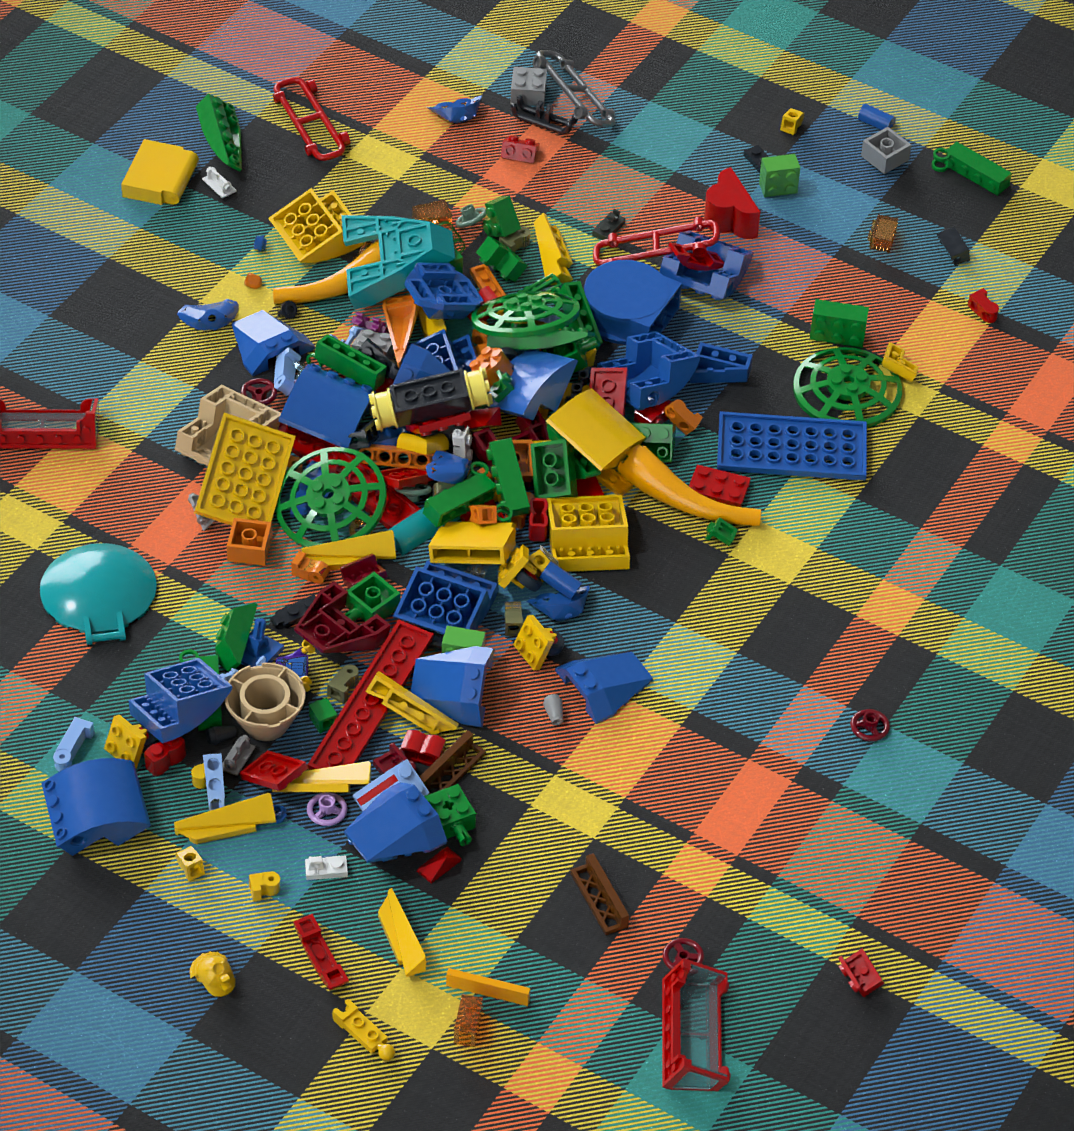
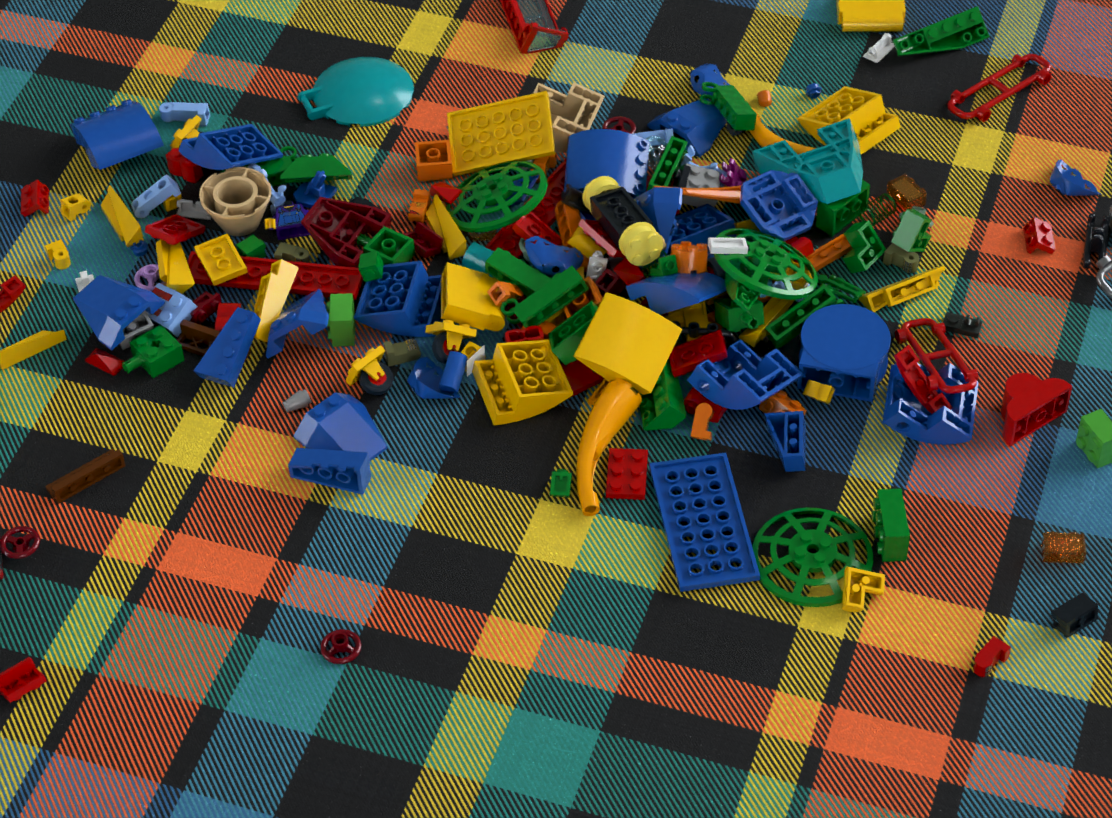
camera: 80 degrees right, 0 degrees up
none -> red bracket [21,179,49,217]
none -> yellow plate [194,234,248,286]
none -> blue wedge [194,307,261,388]
none -> blue wedge [288,448,371,495]
none -> green brick [358,251,384,282]
none -> red slope [430,182,462,204]
none -> green hinge [699,82,757,130]
none -> white tile [708,237,748,254]
none -> yellow leg [803,380,835,405]

